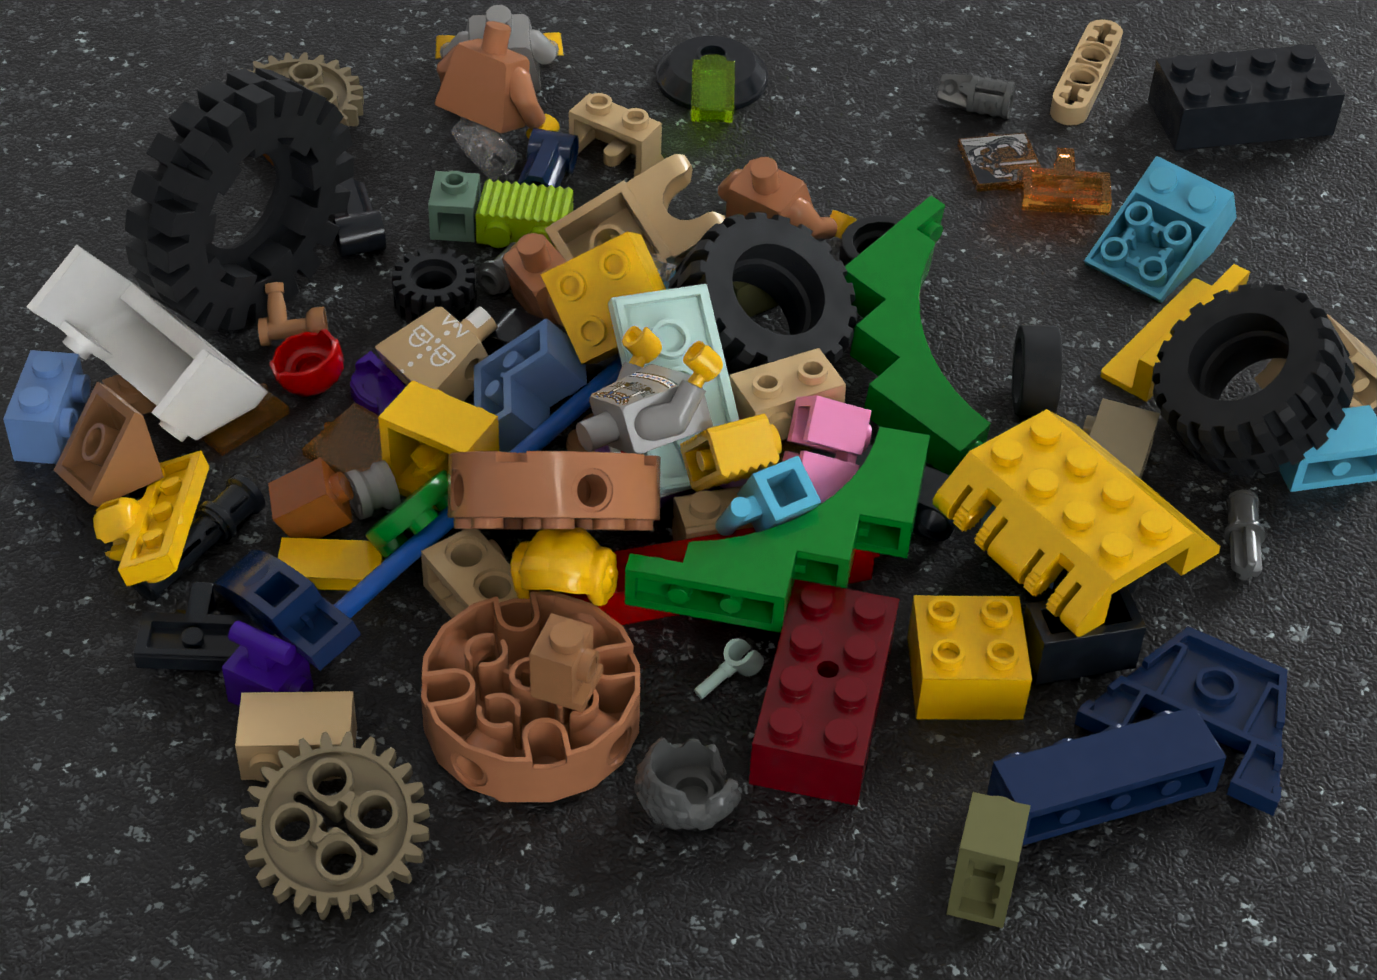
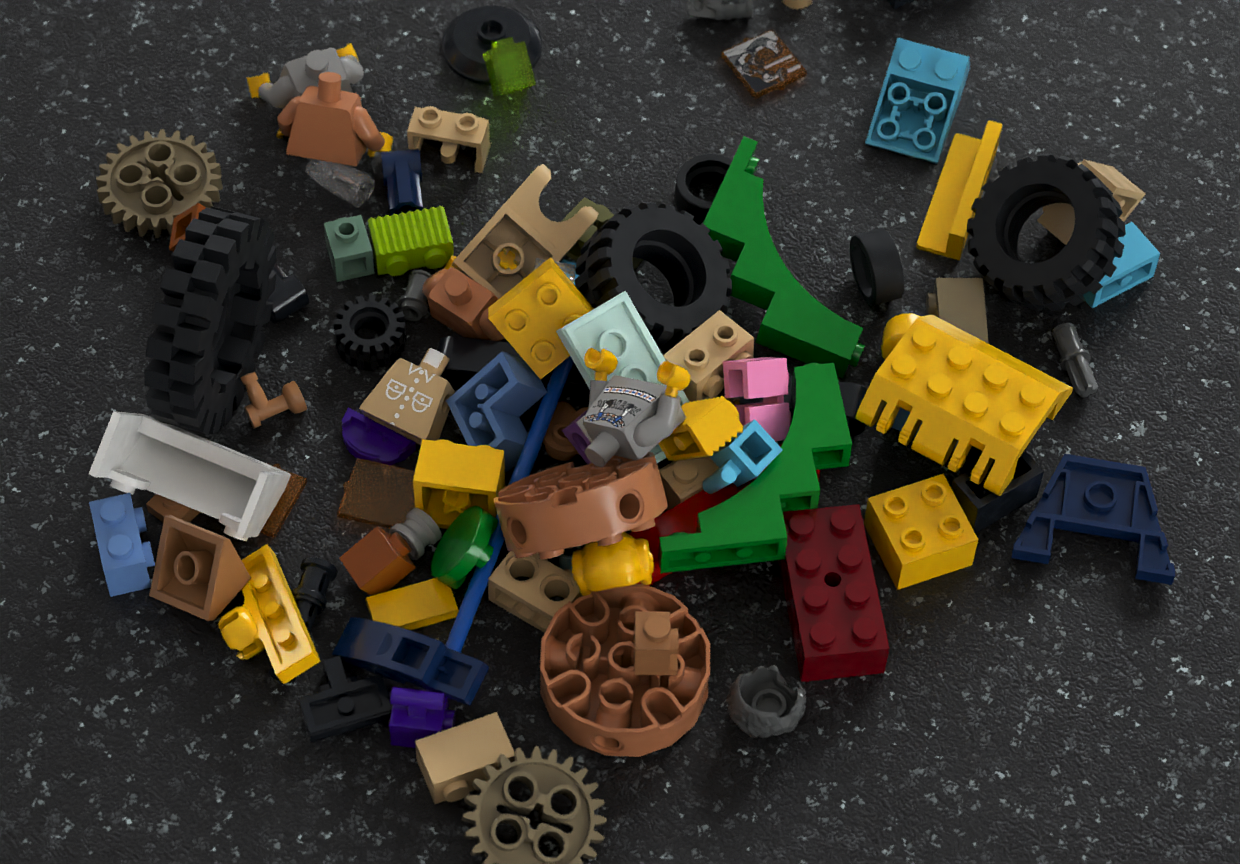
camera: 20 degrees left, 10 degrees up
red hair [269,329,344,397] -> none
light aqua hand [694,638,764,699] -> none
nougat torso [718,157,857,240] -> none
olive brick [946,792,1031,928] -> none
dark blue brick [987,706,1226,846] -> none
clear orange hinge [1021,147,1112,216] -> none

